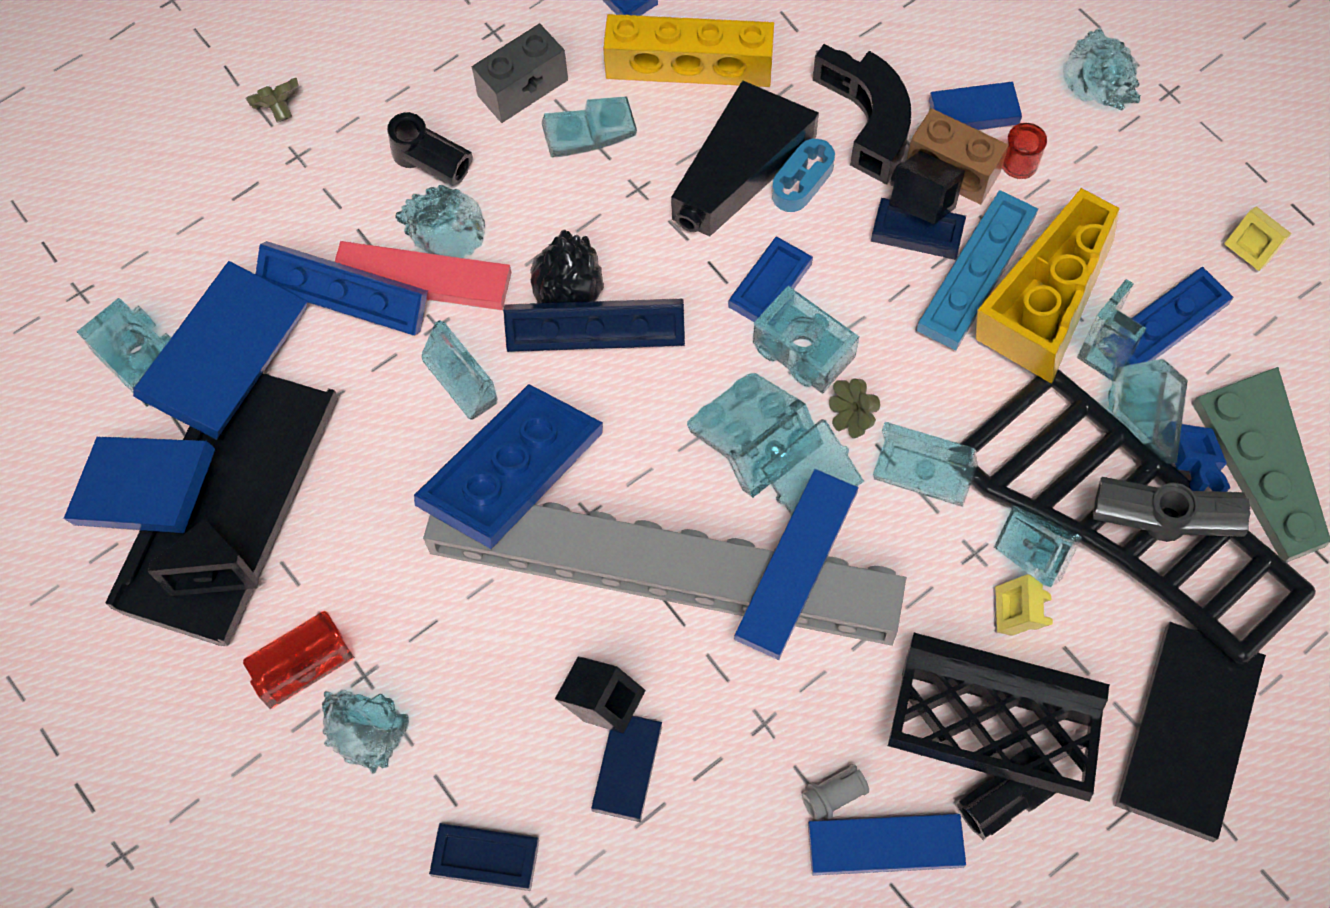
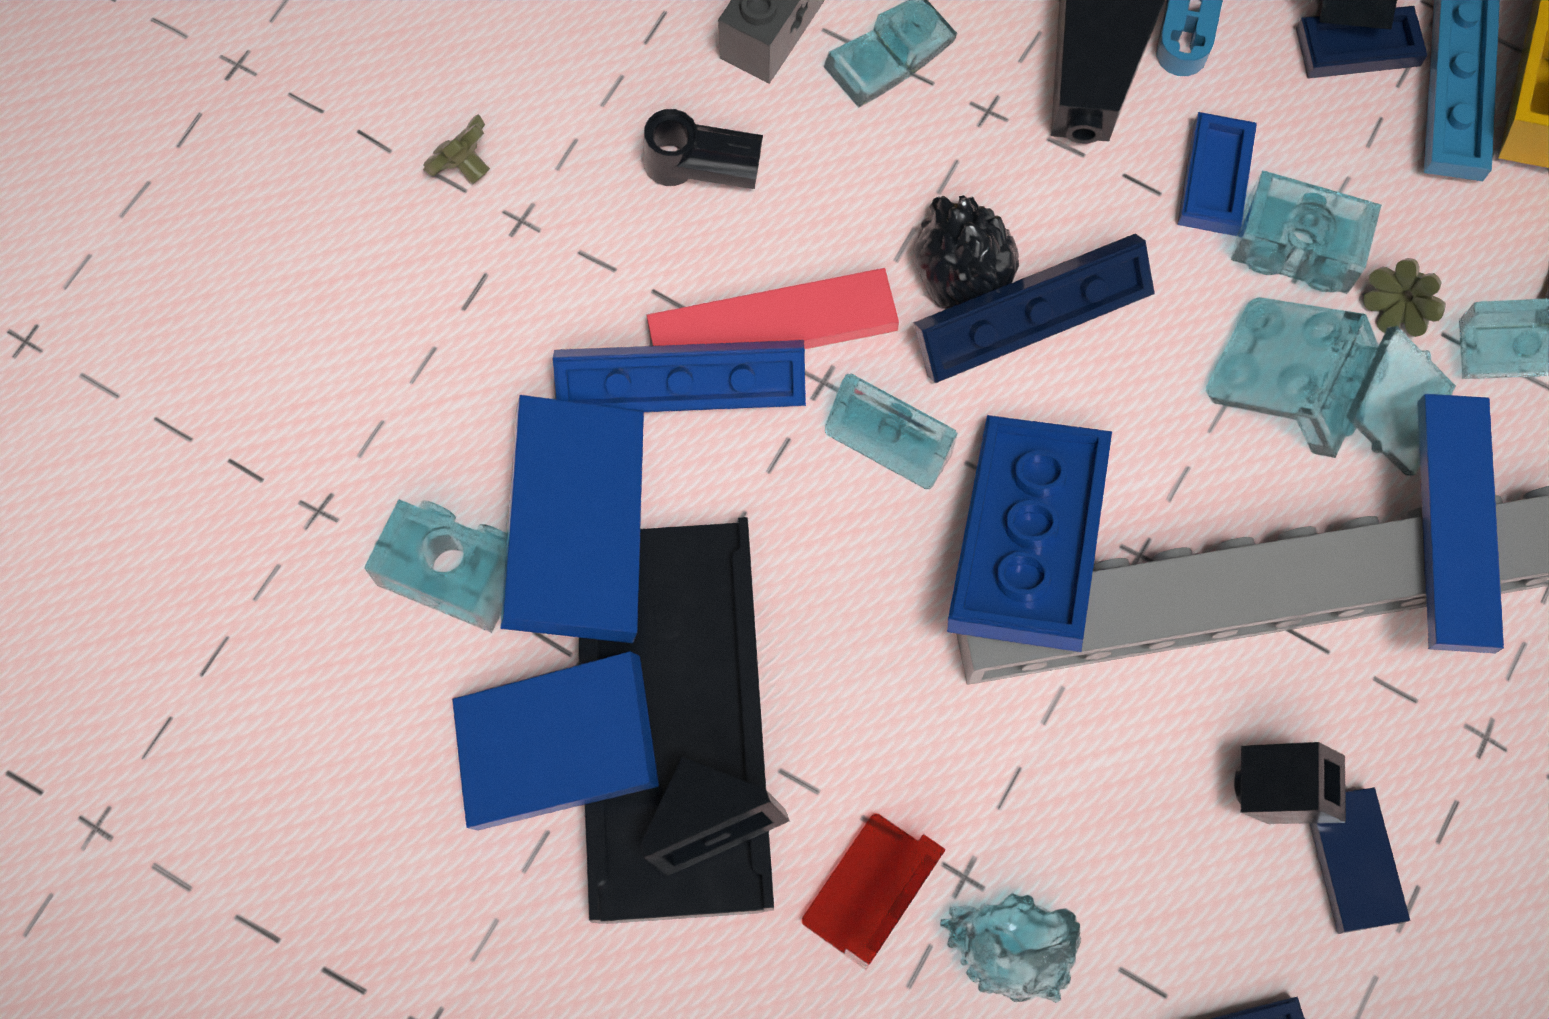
camera: 25 degrees left, 5 degrees up
clear light blue hair [395,185,485,258] -> none

